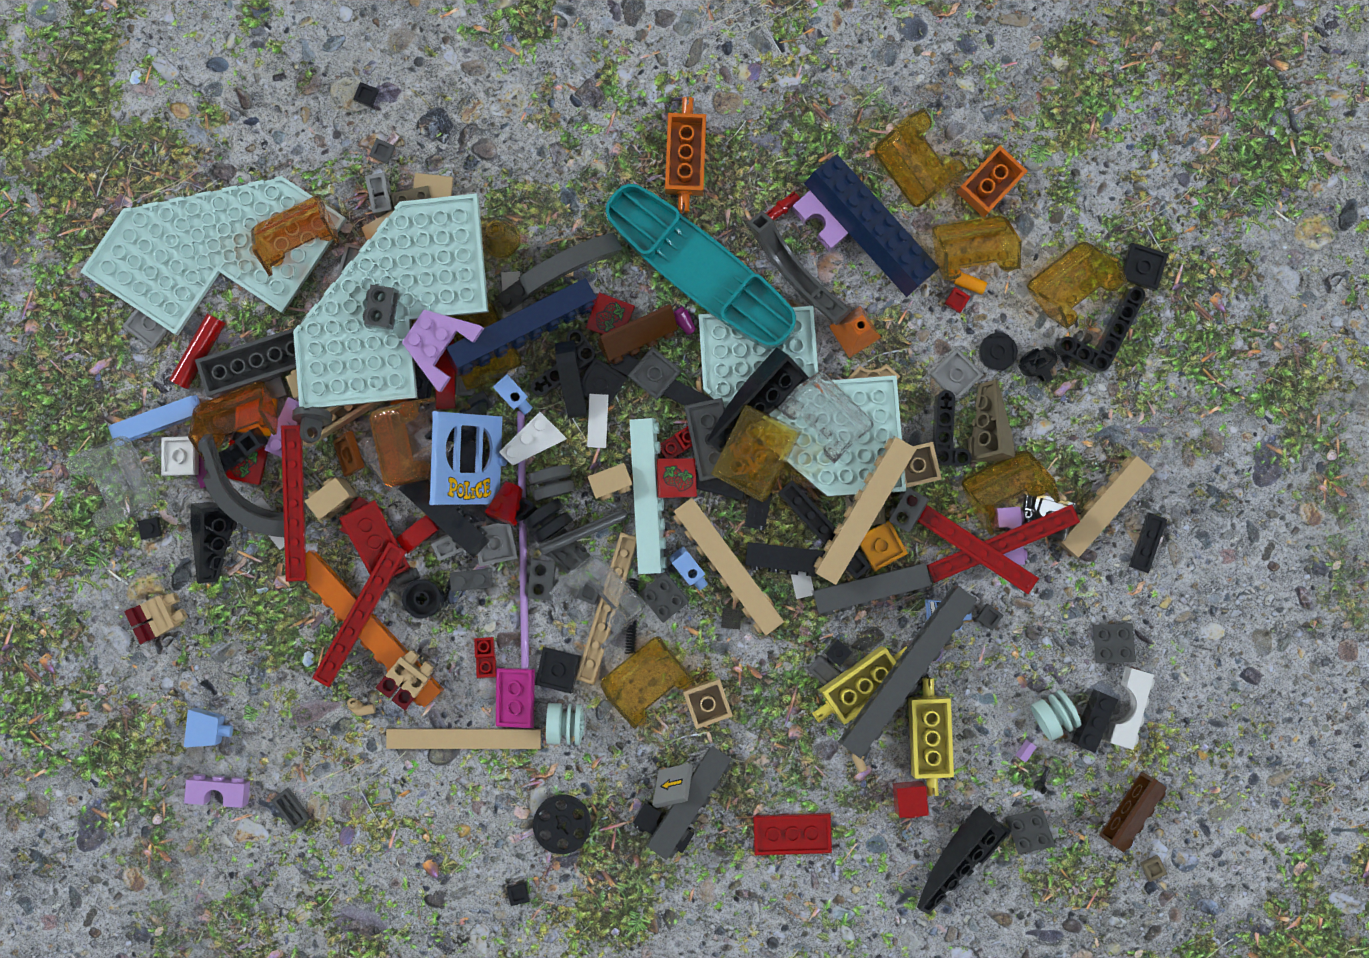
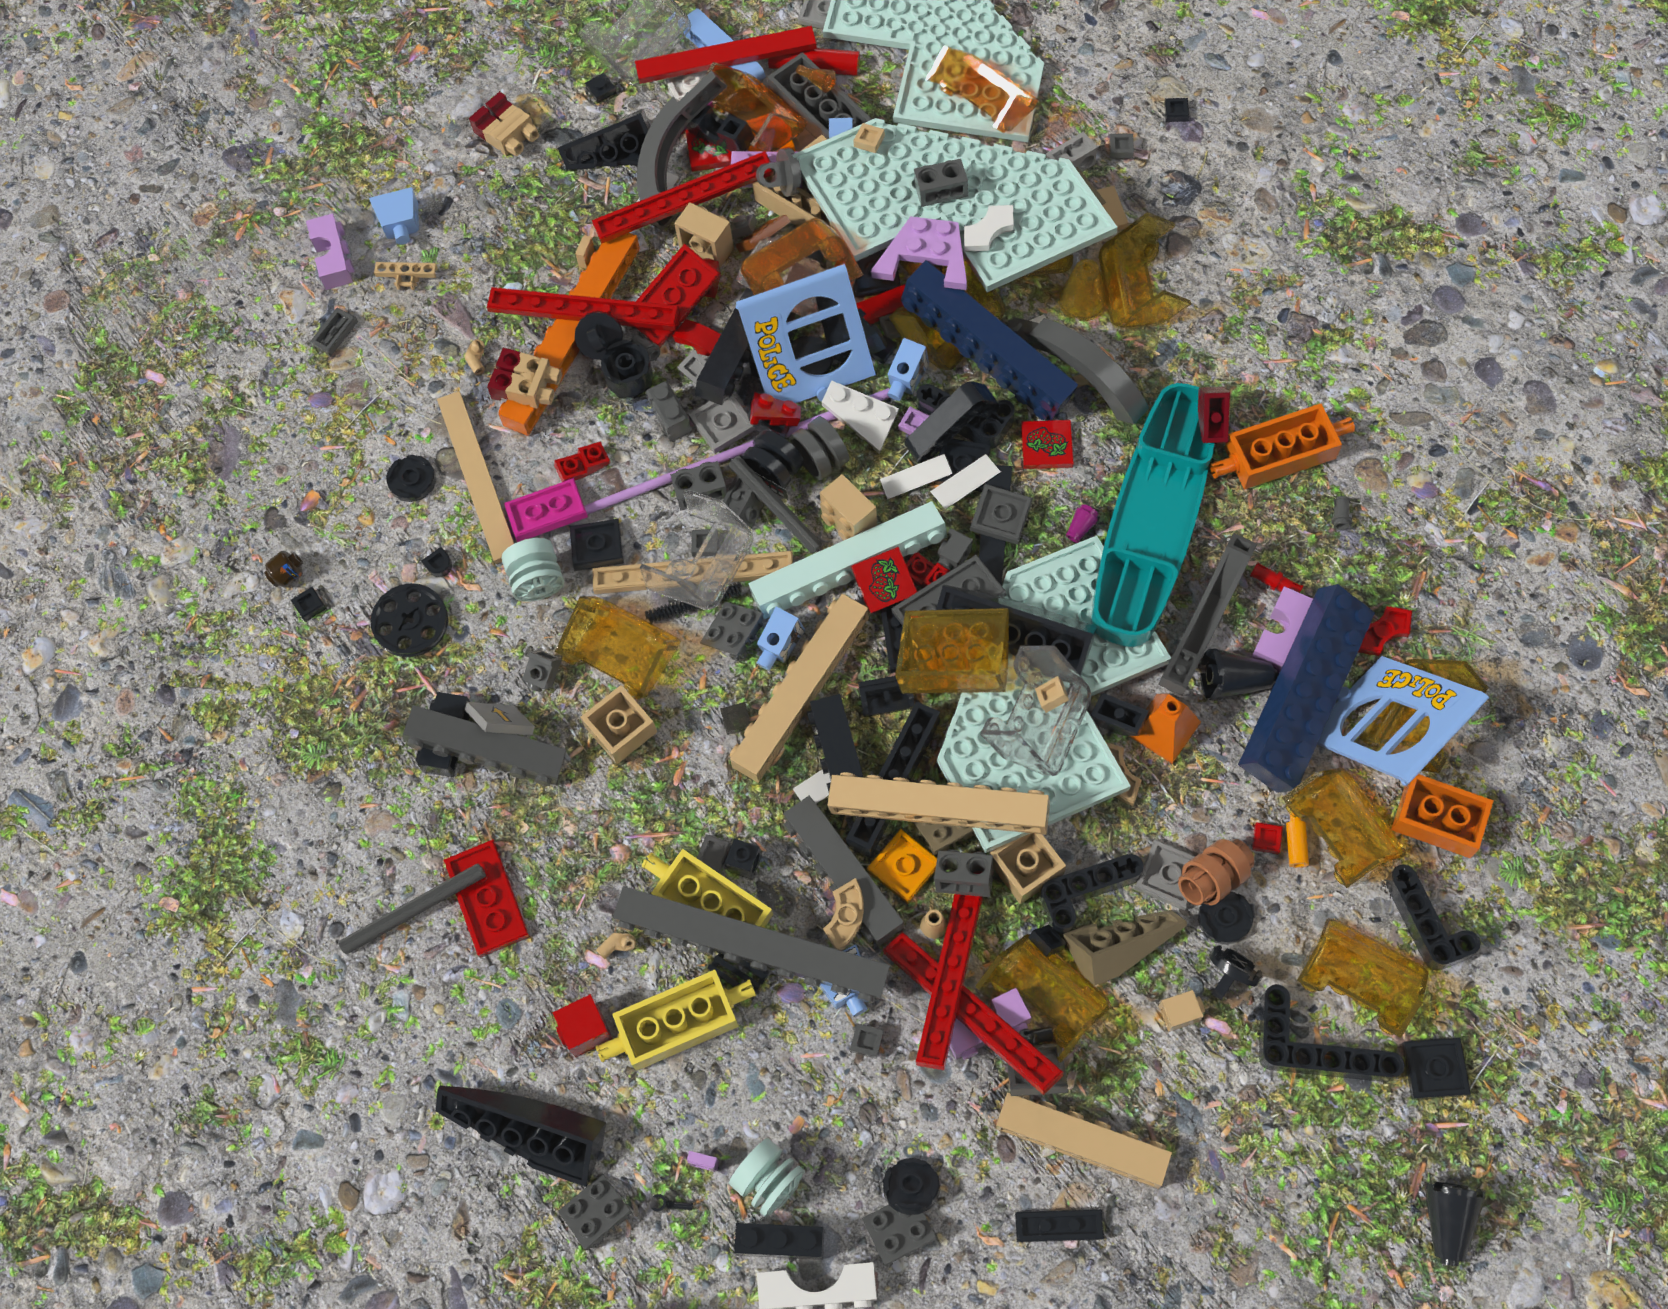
camera: 75 degrees right, 20 degrees down
reddish brown slope [598,304,678,365] -> none
none -> dark brown head [264,551,303,588]
none -> dark grey axle [339,864,486,954]
none -> tan piece [374,262,437,290]
none -> black tile [386,455,436,502]
none -> black tile [421,547,452,577]
none -> dark grey brick [522,649,562,692]
none -> tan tile [575,235,595,269]
none -> black tile [575,311,623,360]
none -> red tile [635,26,817,84]
none -> dark grey plate [730,214,757,239]
none -> clear orange cone [796,65,836,93]
none -> tan tile [823,878,864,951]
none -> light blue tile [829,118,853,138]
none -> tan plate [853,123,885,153]
none -> black tile [883,1158,940,1215]
none -> lavender tile [898,407,930,435]
none -> tan cone [920,910,947,939]
none -> white sticker [930,454,1001,509]
none -> dark grey brick [938,528,973,571]
none -> white tile [964,205,1014,251]
none -> black tile [1028,924,1068,957]
none -> tan tile [1035,676,1069,713]
none -> black slope [1090,693,1150,736]
none -> clear yellow windscreen [1098,212,1191,328]
none -> tan brick [1158,990,1205,1032]
none -> nougat piece [1178,839,1254,905]
none -> dark red slope [1198,387,1230,443]
none -> black cone [1200,648,1277,701]
none -> light blue door [1317,656,1489,786]
none -> dark grey pin [1331,496,1352,530]
none -> red tile [1358,606,1413,656]
none -> black beam [1386,864,1481,971]
none -> black cone [1424,1181,1486,1266]

